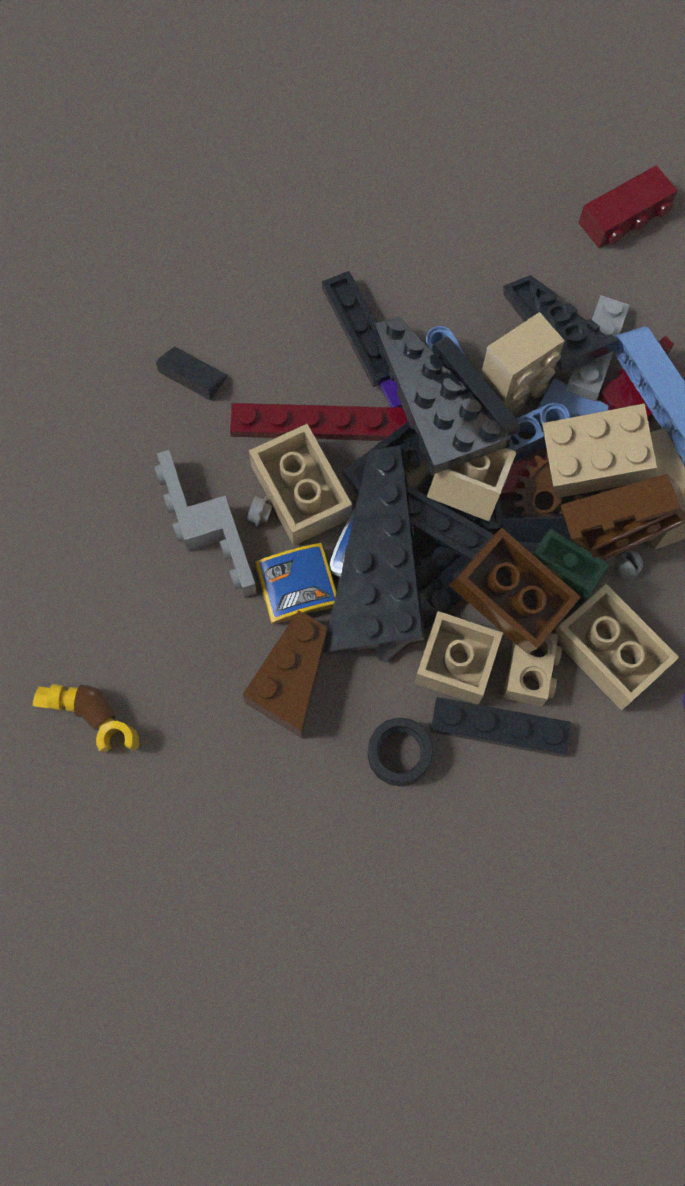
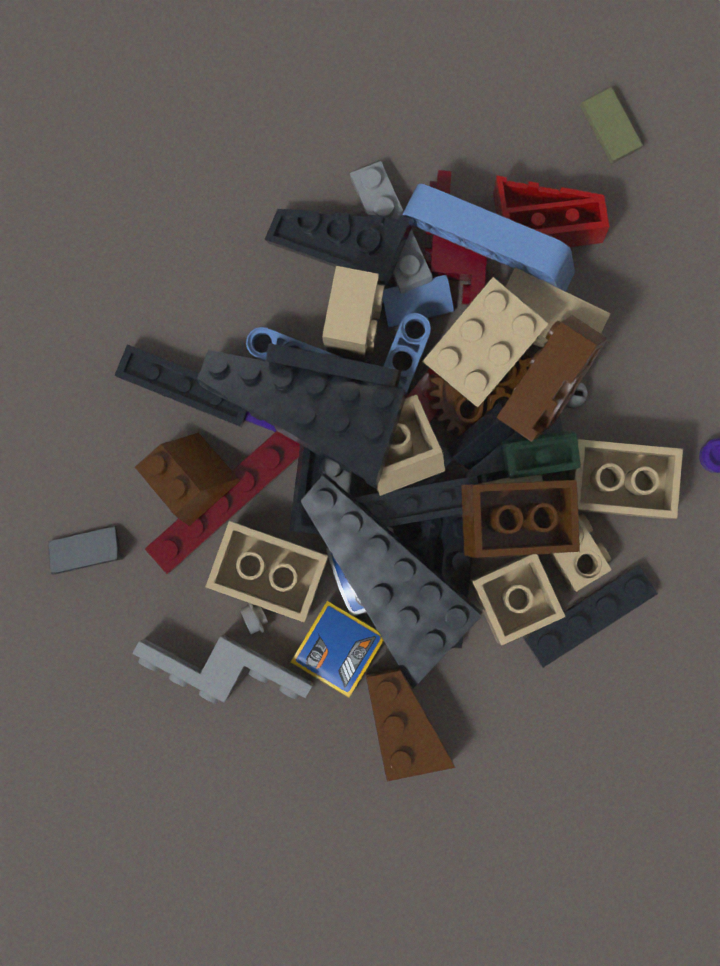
camera: 40 degrees left, 15 degrees up
piece [32,684,139,753] -> none
black tyre [367,717,434,786] -> none
dark red brick [578,165,678,248] -> none
none -> reddish brown slope [135,433,240,526]

